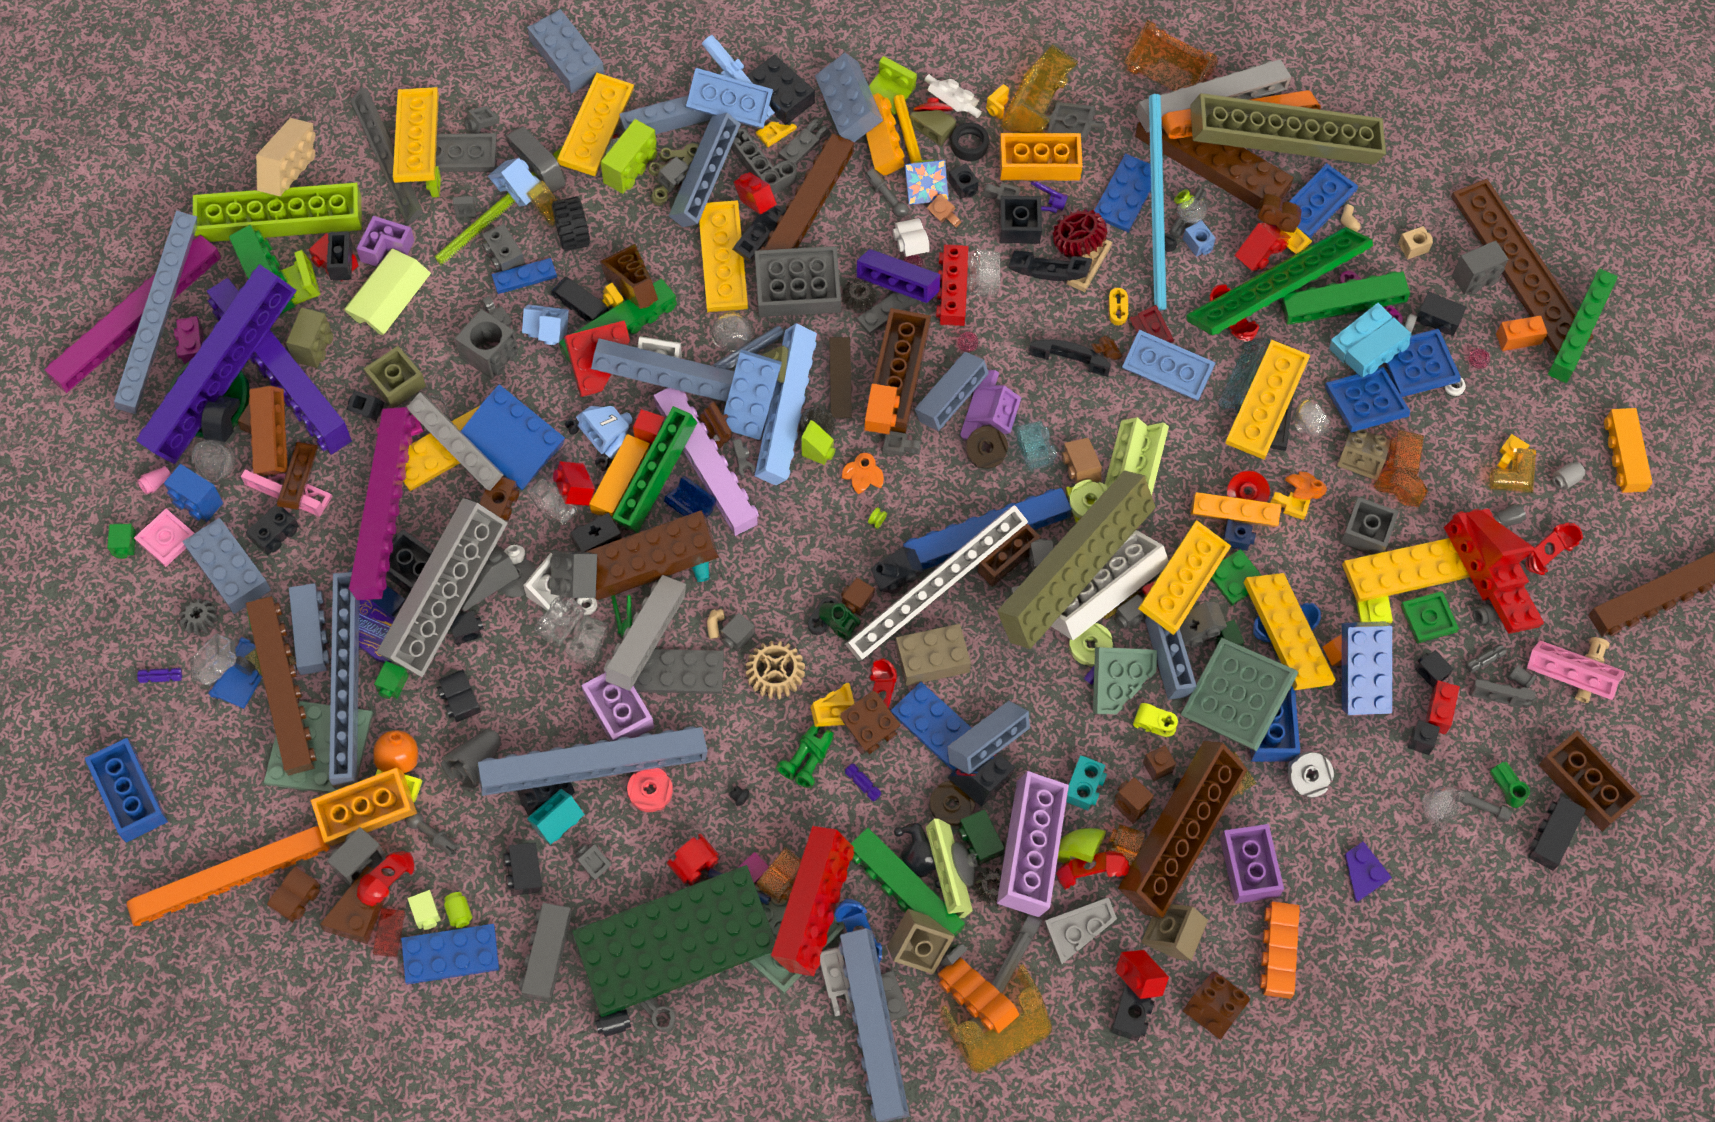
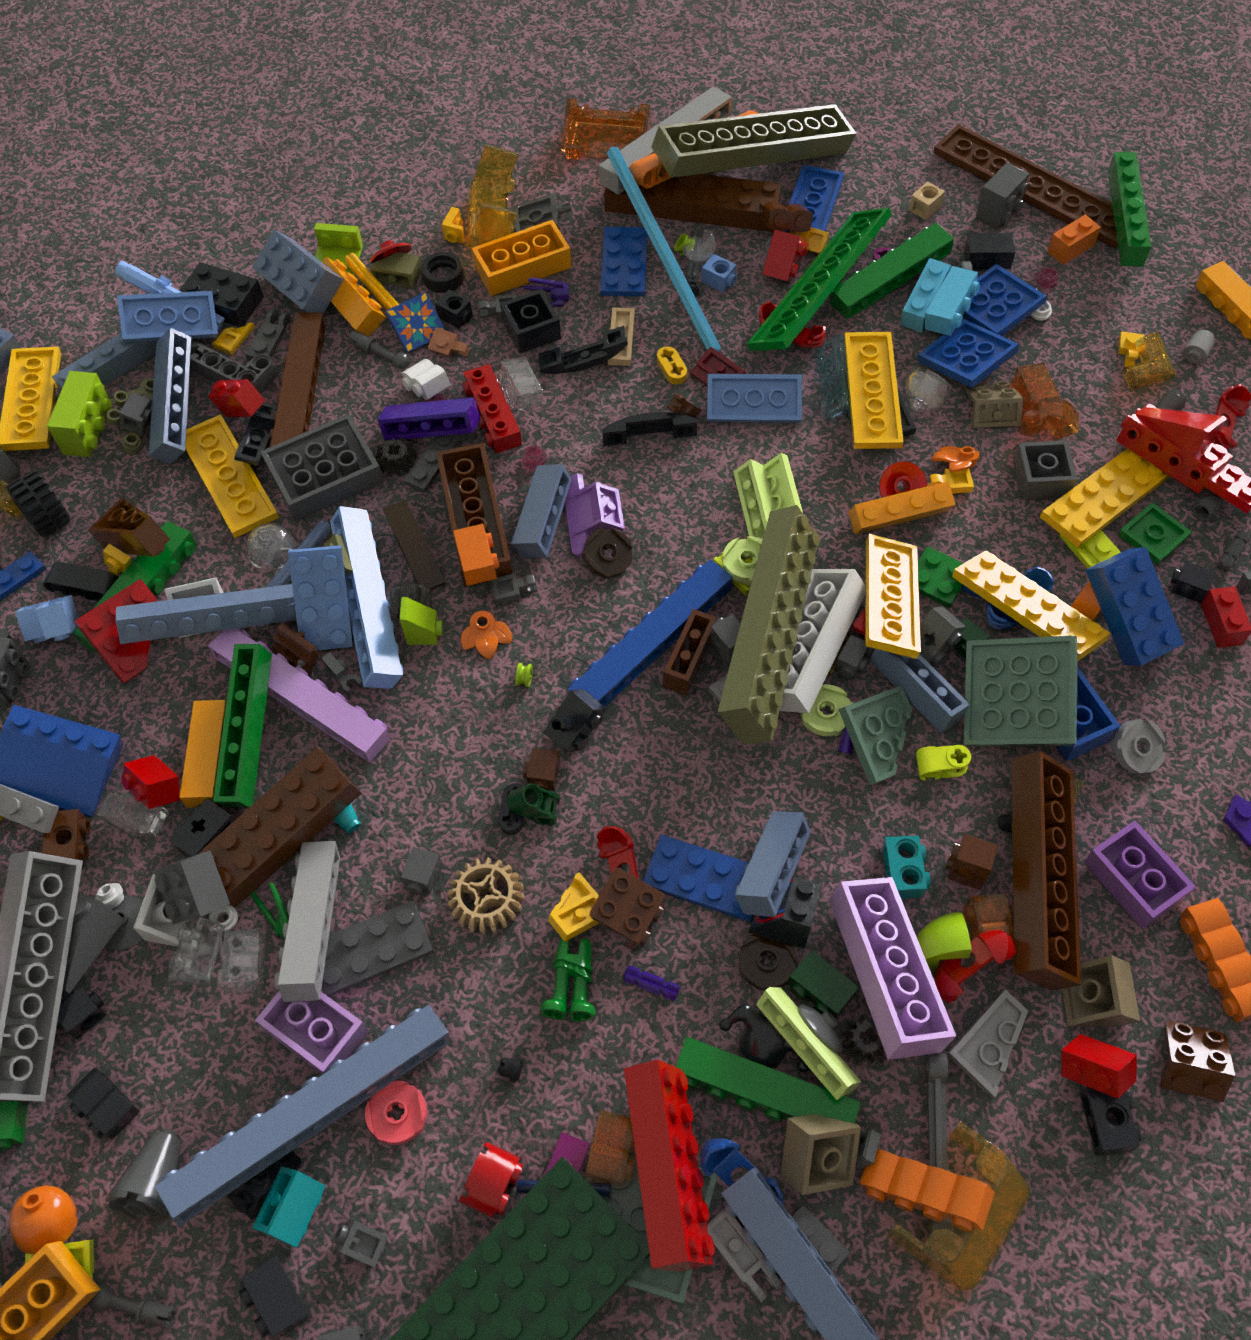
camera: 20 degrees left, 5 degrees down
light blue torso [565,406,632,471] -> none
red brick [633,409,665,447] -> none
clear blue bracket [664,476,716,518] -> none
tan arm [707,609,725,639] -> none
white brick [845,505,1028,661] -> none
dark tan brick [895,624,971,686] -> none
white plate [924,74,982,118] -> none
clear light blue brick [1016,421,1056,471] -> none
dark red gear [1052,208,1107,257] -> none
medium nougat brick [1061,438,1102,484] -> none
reddish brown brick [1143,745,1176,781] -> none
dark blue brick [1223,519,1256,551] -> none
tan arm [1341,204,1360,232] -> none
black brick [1408,720,1440,755] -> none

